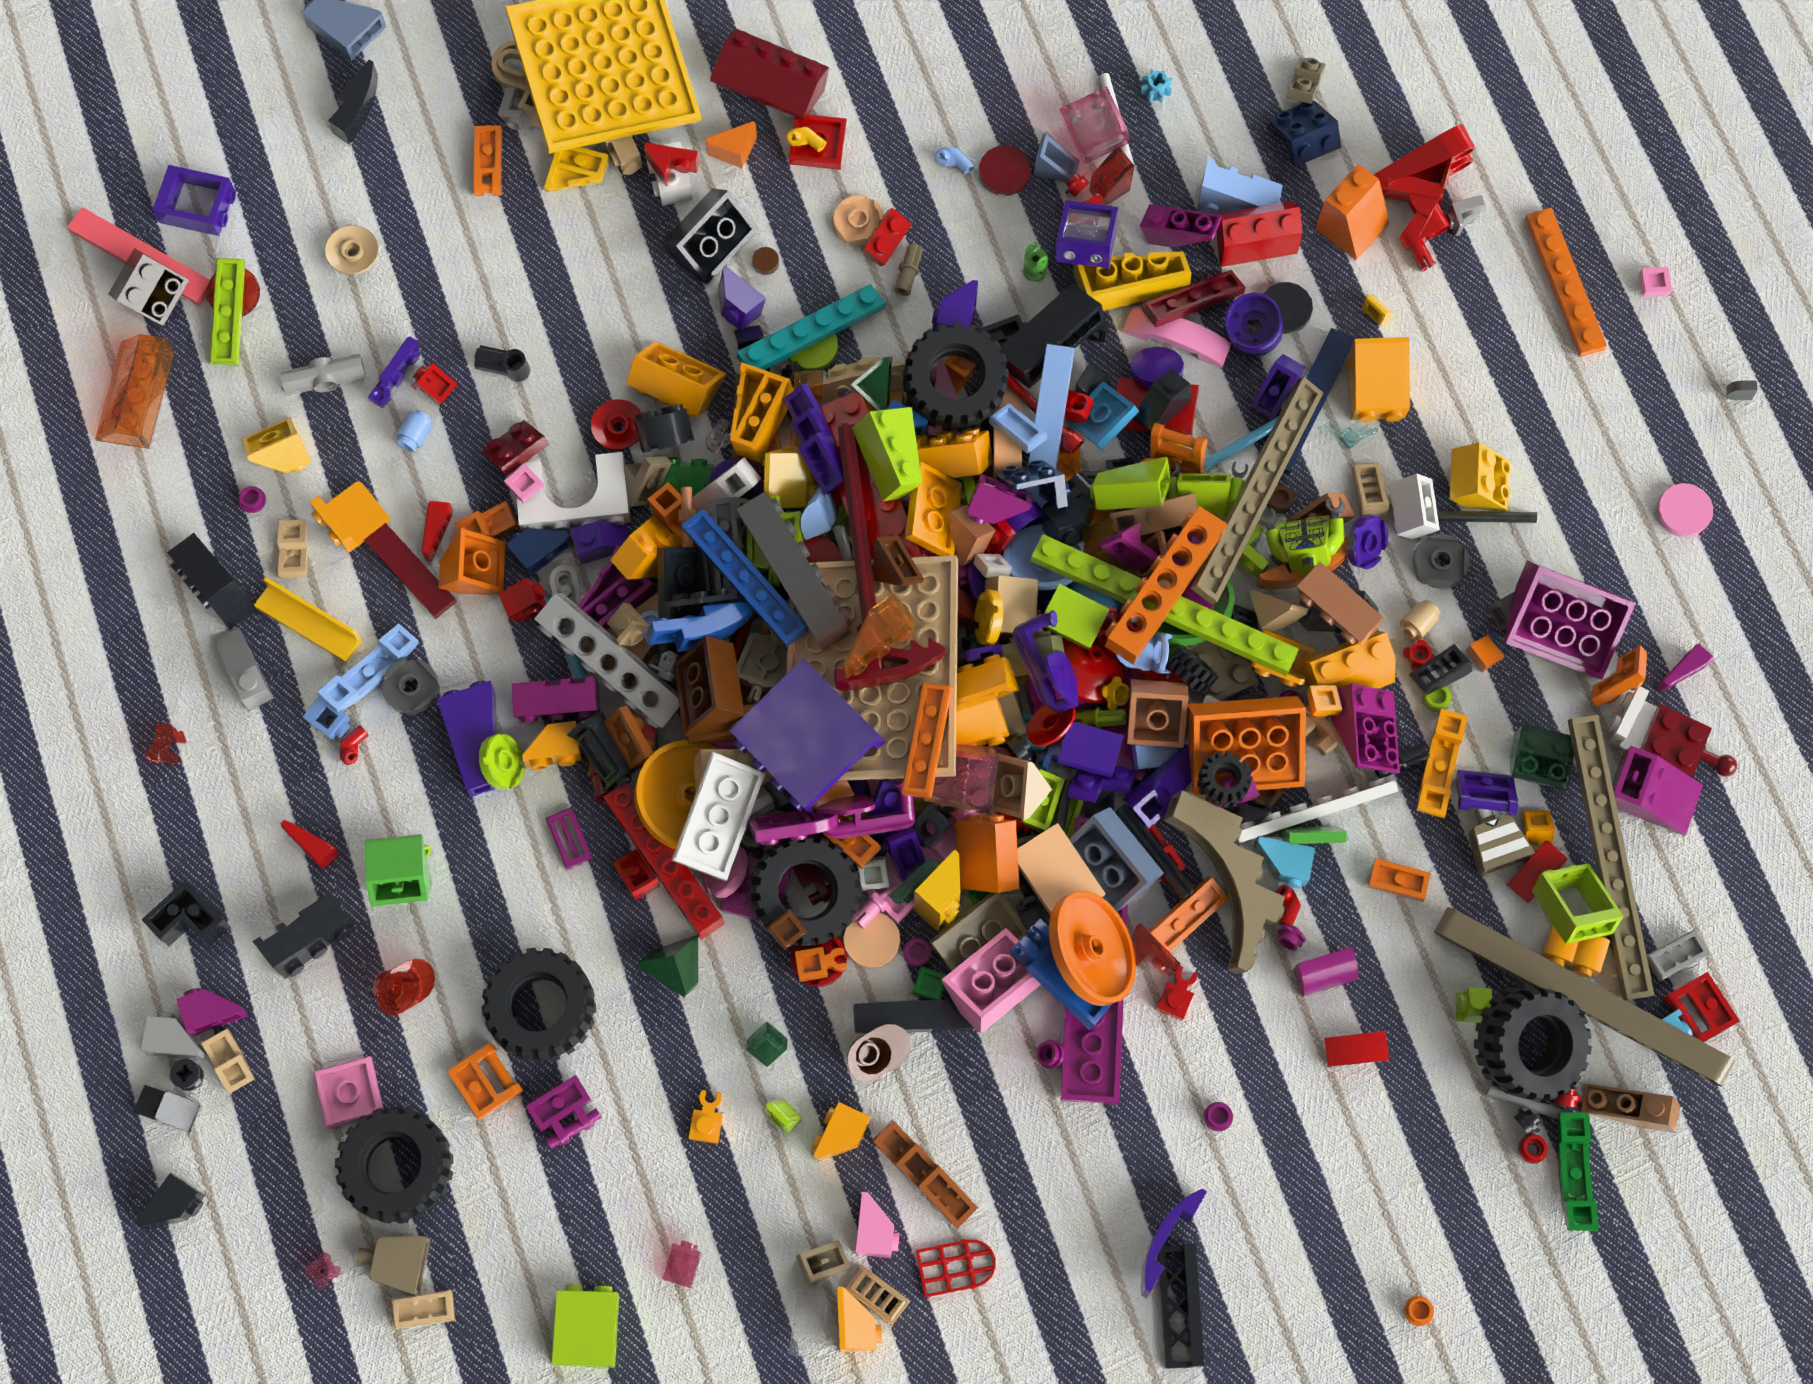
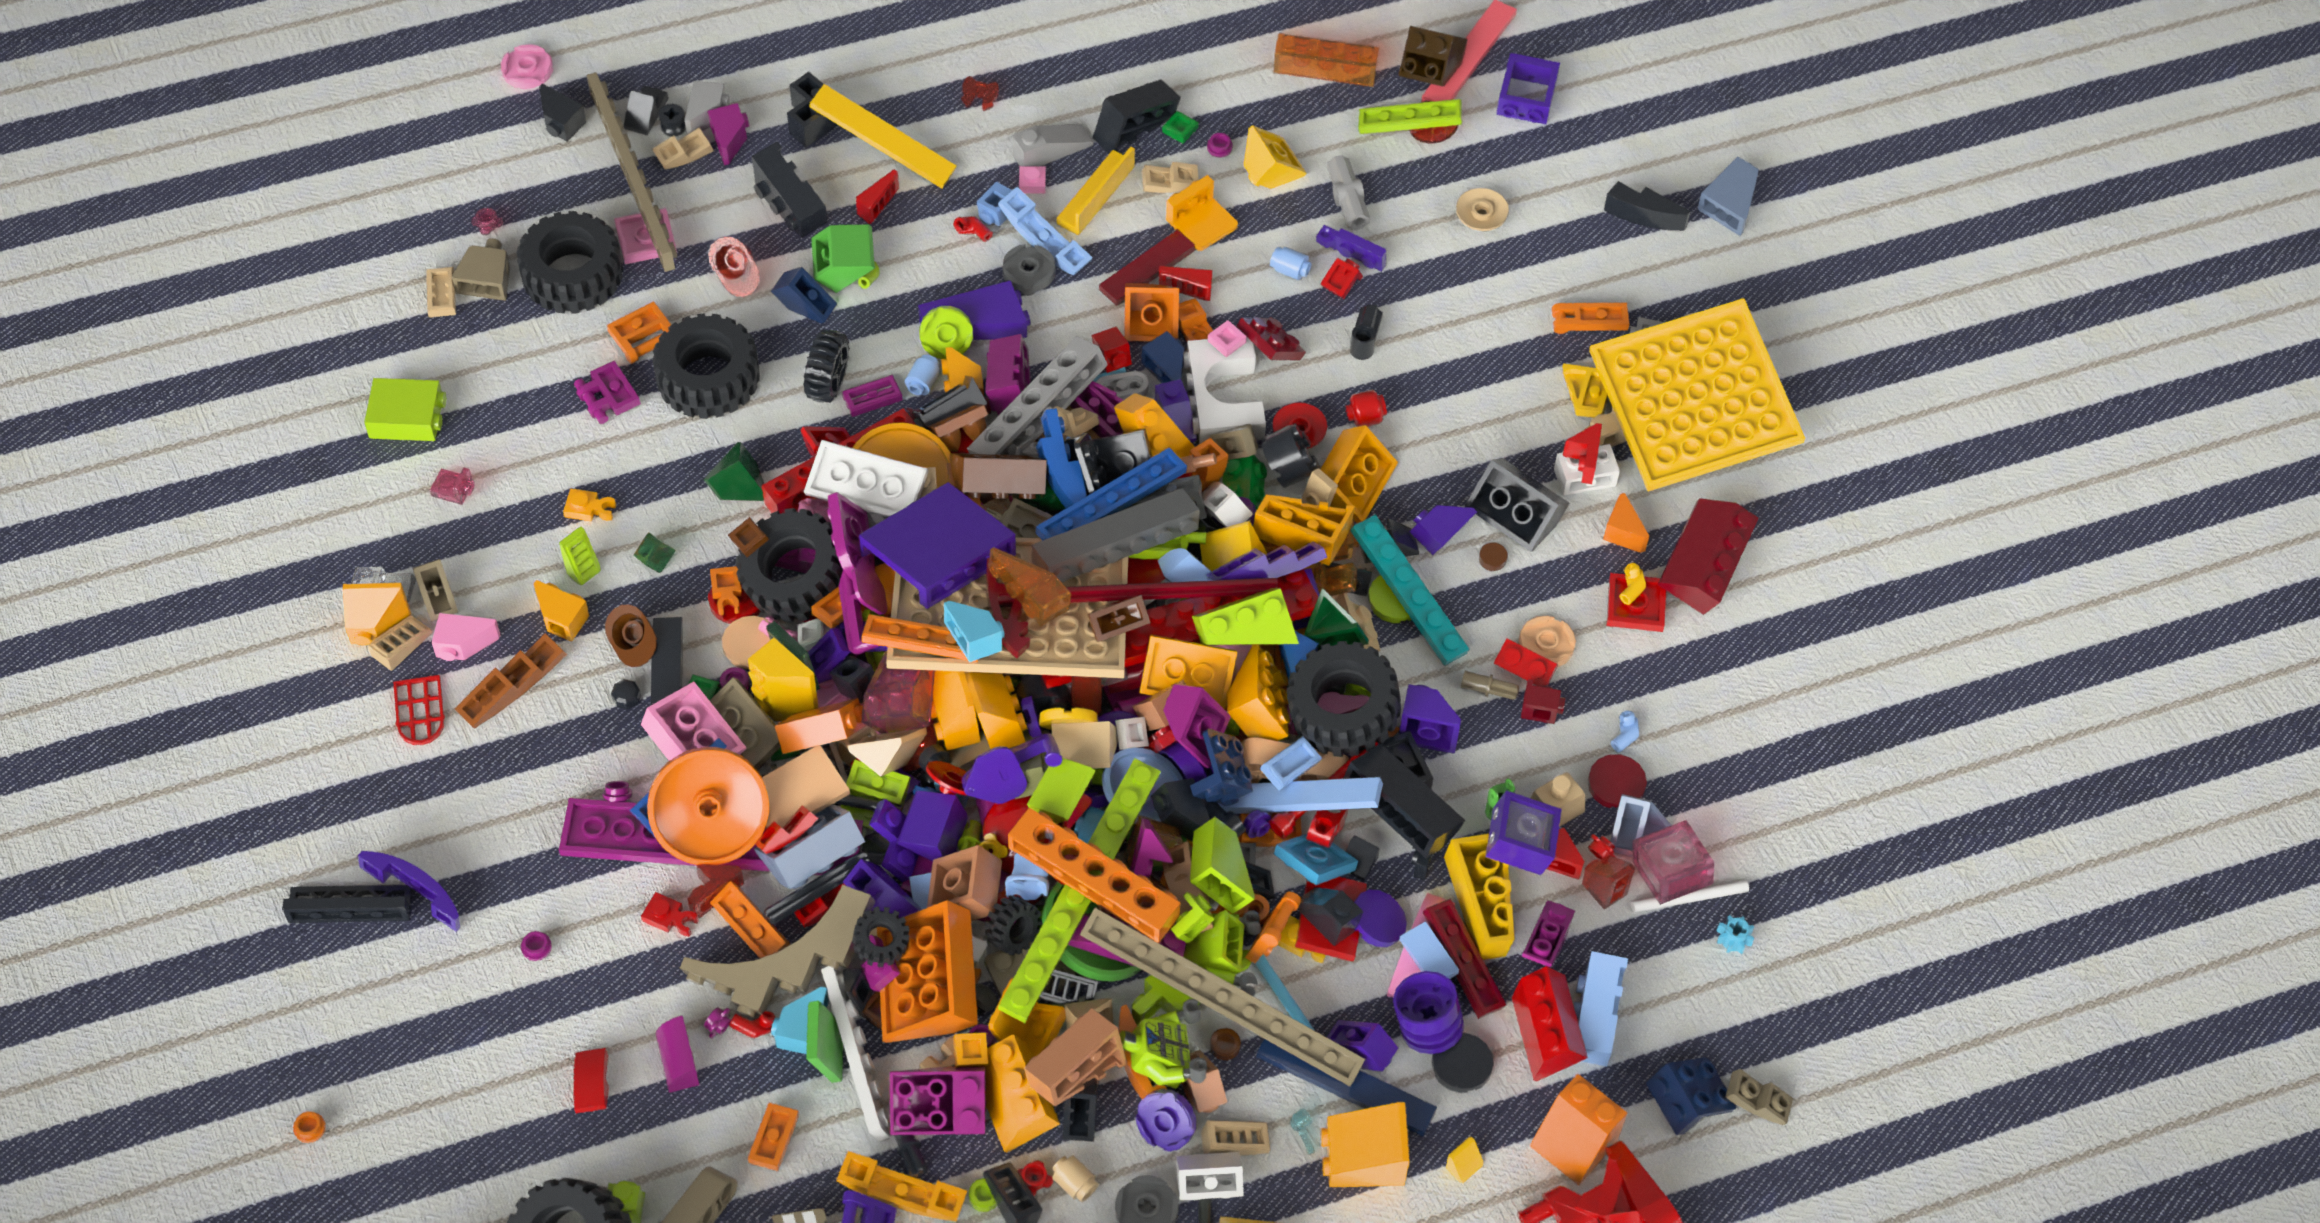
camera: 90 degrees right, 15 degrees down
none -> bright pink tile [501,44,553,89]
none -> dark tan plate [587,72,677,272]
none -> black tile [611,679,641,710]
none -> slope [755,805,818,854]
none -> dark blue slope [771,267,837,323]
none -> black gear [803,329,850,403]
none -> yellow tile [809,84,957,188]
none -> light blue brick [905,354,940,396]
none -> medium azure slope [944,601,1005,662]
none -> bright pink plate [1019,166,1046,194]
none -> green tile [1162,111,1198,144]
none -> lime bracket [1171,892,1215,944]
none -> dark purple plate [1243,810,1271,838]
none -> tan plate [1301,468,1338,507]
none -> red head [1345,390,1387,427]
none -> light blue tile [1400,921,1459,979]
none -> dark red brick [1520,679,1565,724]
none -> tan torso [1531,772,1585,833]

